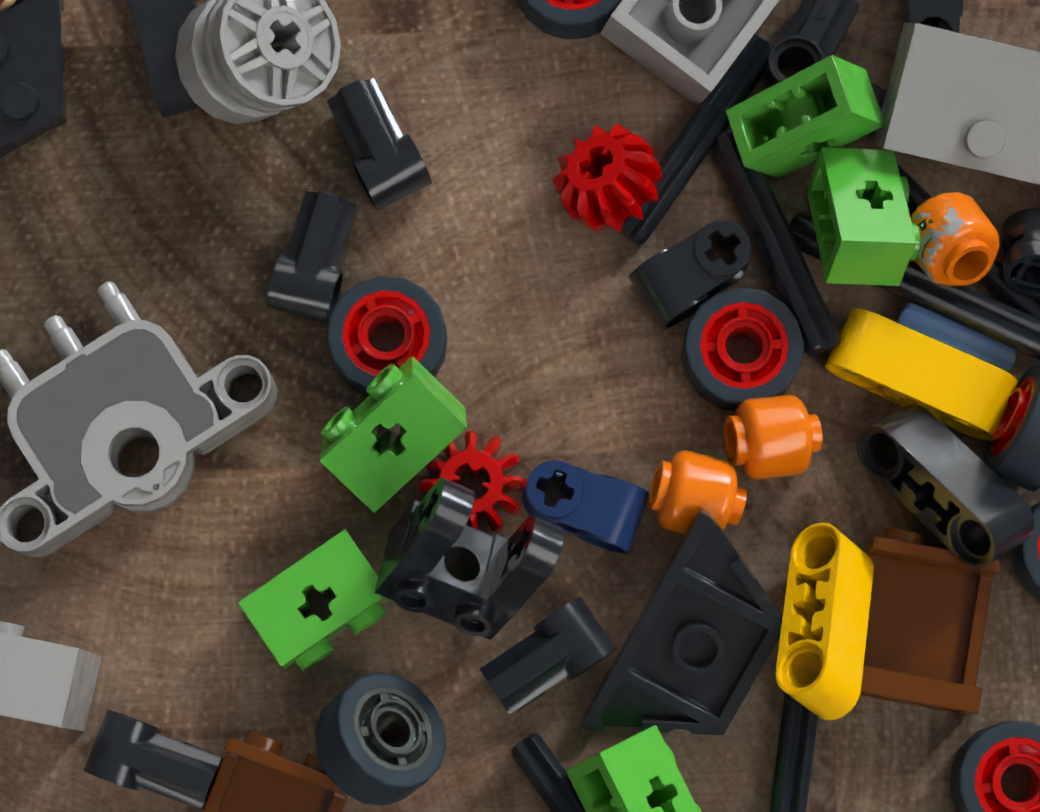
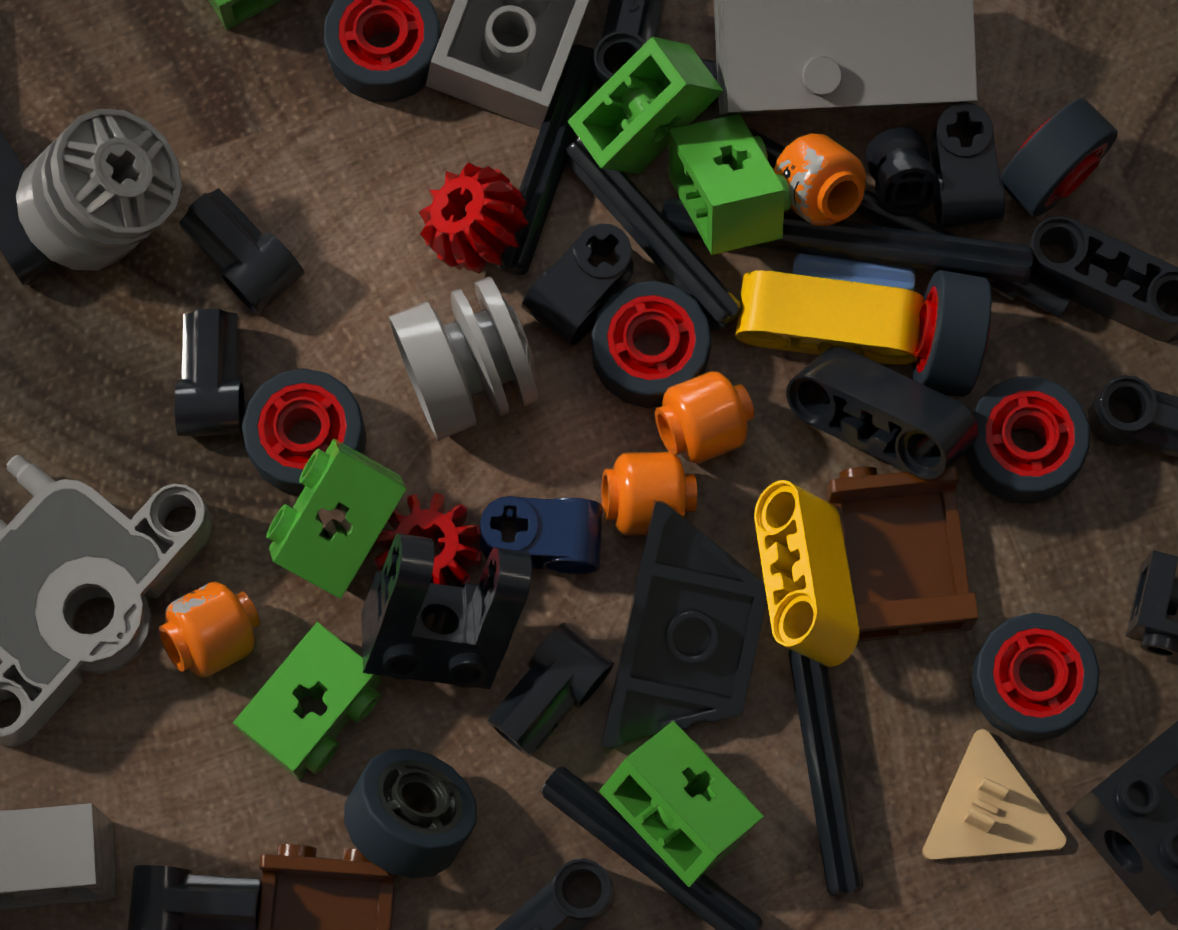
camera: 15 degrees left, 5 degrees down
none -> orange head [159,582,260,678]
none -> light grey wheel [388,277,539,441]

